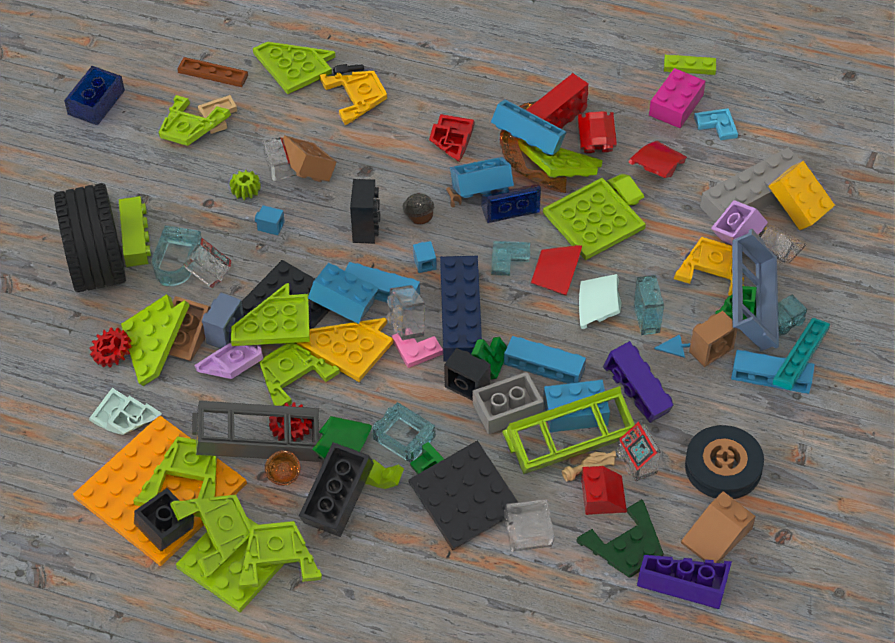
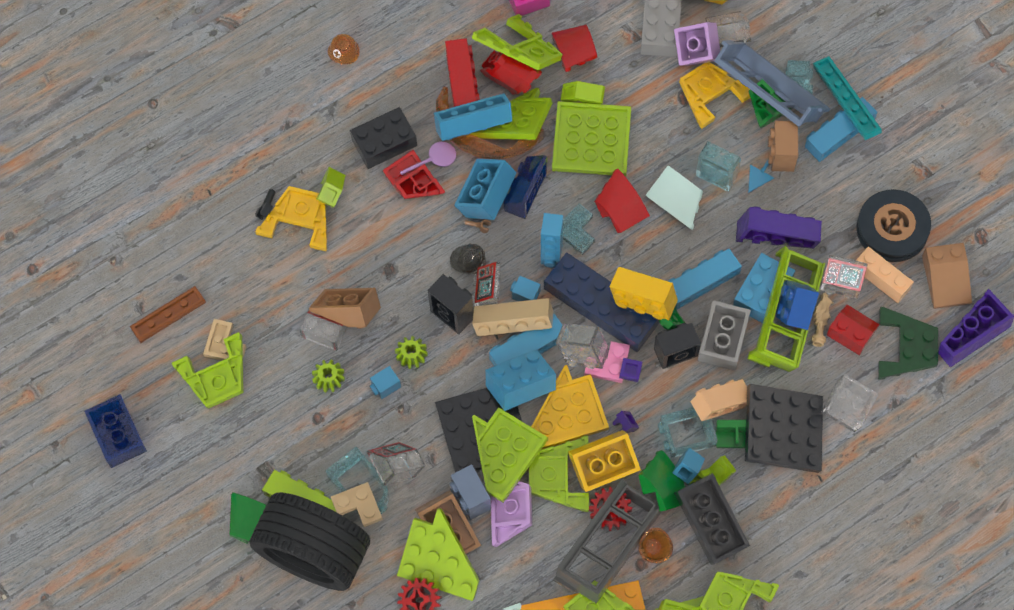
camera: 50 degrees left, 15 degrees up
lime wing [253,42,336,94] -> none
none -> lime slope [316,167,346,208]
none -> clear orange helmet [328,34,359,64]
none -> tan plate [331,482,383,527]
none -> black brick [350,107,417,169]
none -> lime gear [395,335,428,369]
none -> lavender piece [400,142,456,175]
none -> lime wing [472,14,563,70]
none -> slope [472,262,501,306]
none -> tan brick [472,298,553,336]
none -> dark azure brick [541,213,563,268]
none -> yellow brick [568,430,641,492]
none -> yellow brick [609,267,678,320]
none -> dark purple tile [613,411,639,433]
none -> dark purple tile [619,358,643,382]
none -> dark azure brick [672,448,705,484]
none -> light nougat brick [690,379,747,421]
none -> blue brick [775,280,819,330]
none -> light nougat brick [853,247,914,303]

